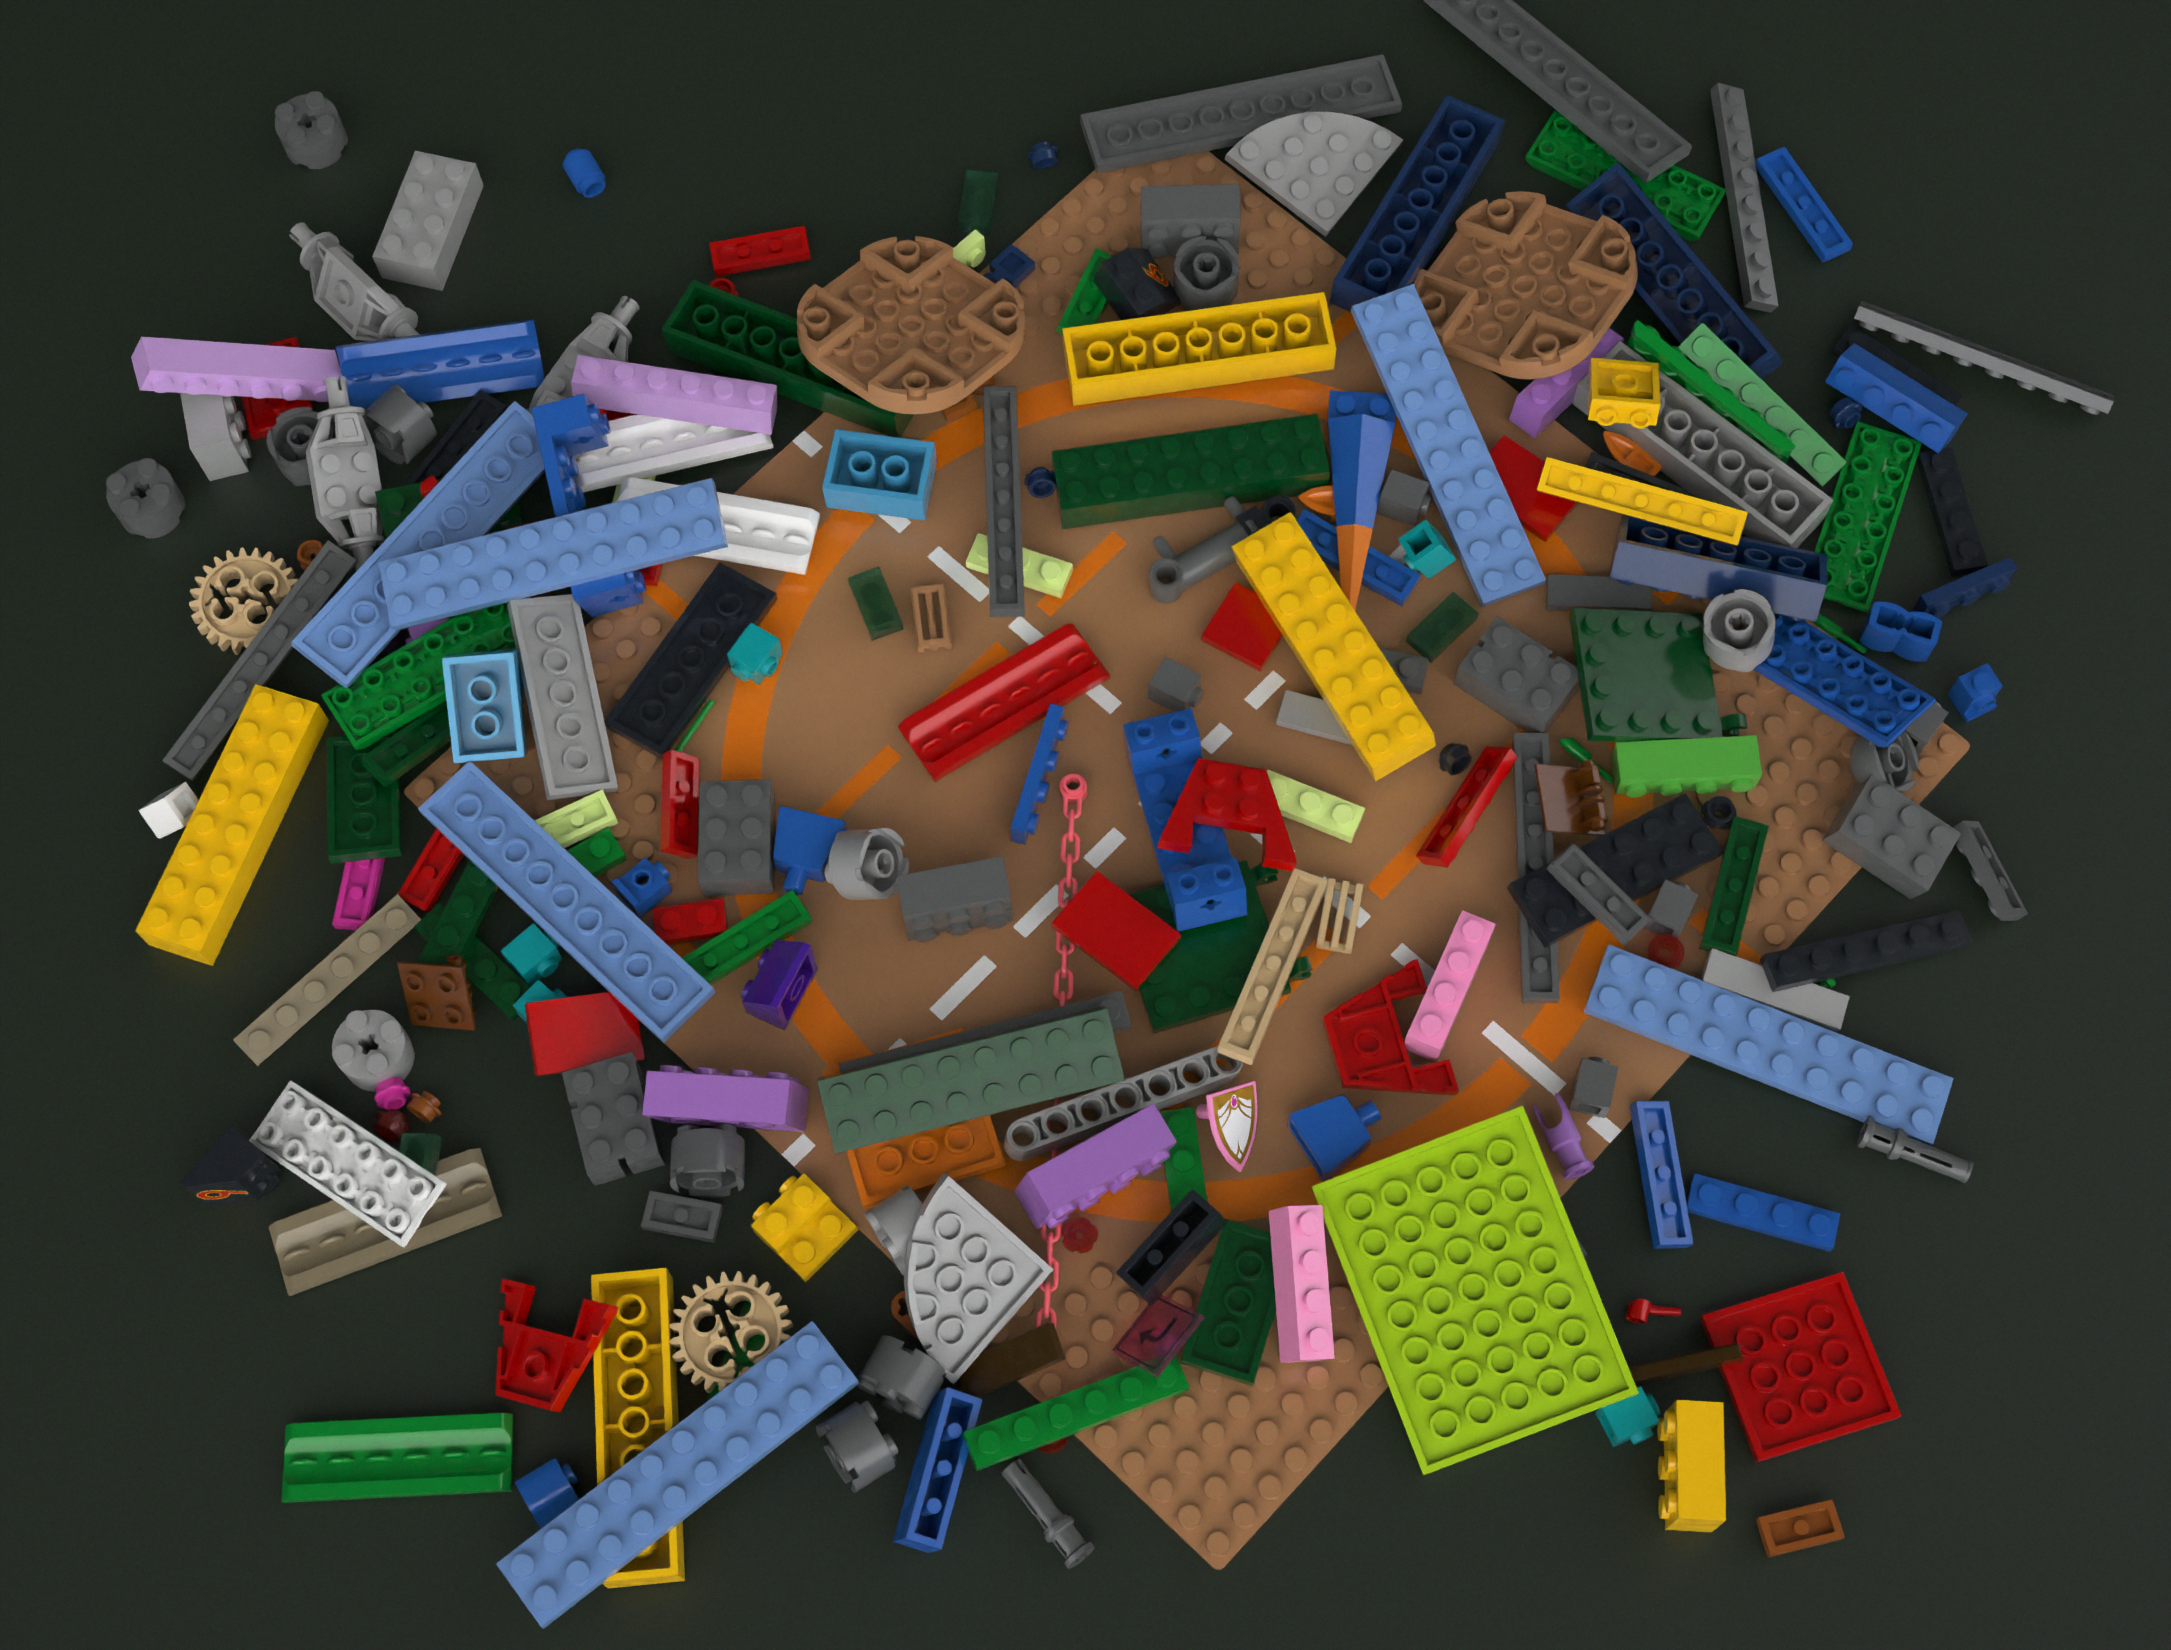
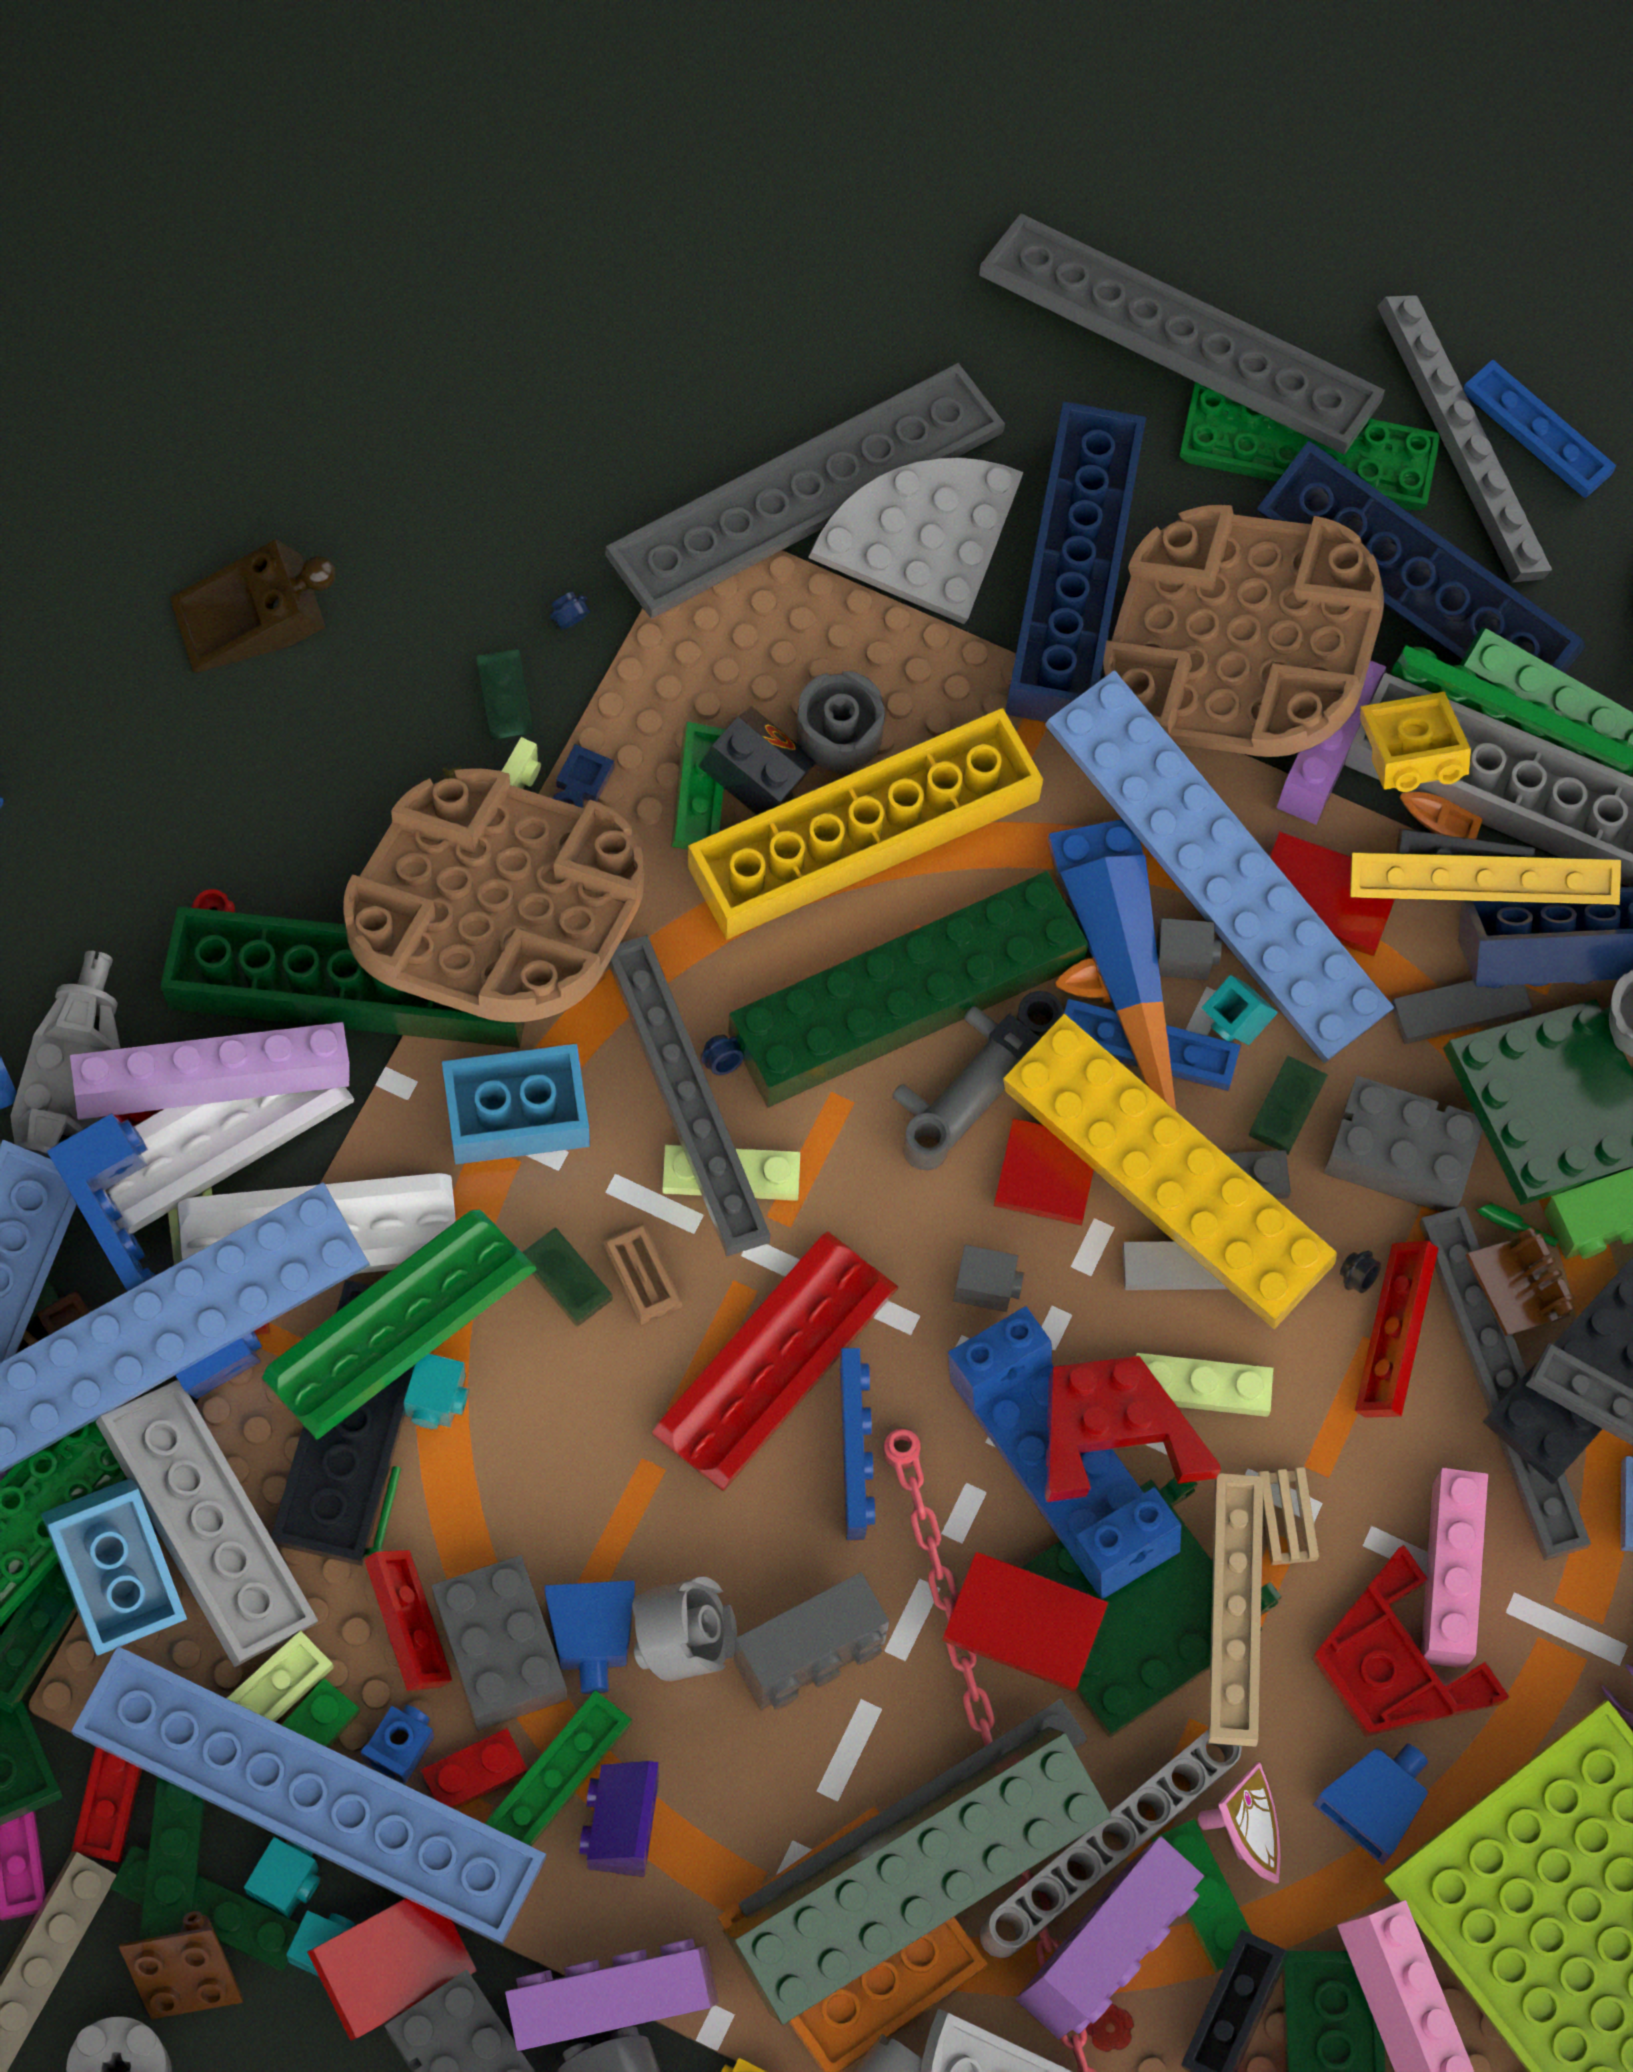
camera: 25 degrees left, 0 degrees up
red plate [709,226,811,277] -> none
dark grey brick [1141,184,1241,258] -> none
none -> dark brown slope [170,539,336,673]
none -> green plate [262,1209,537,1440]

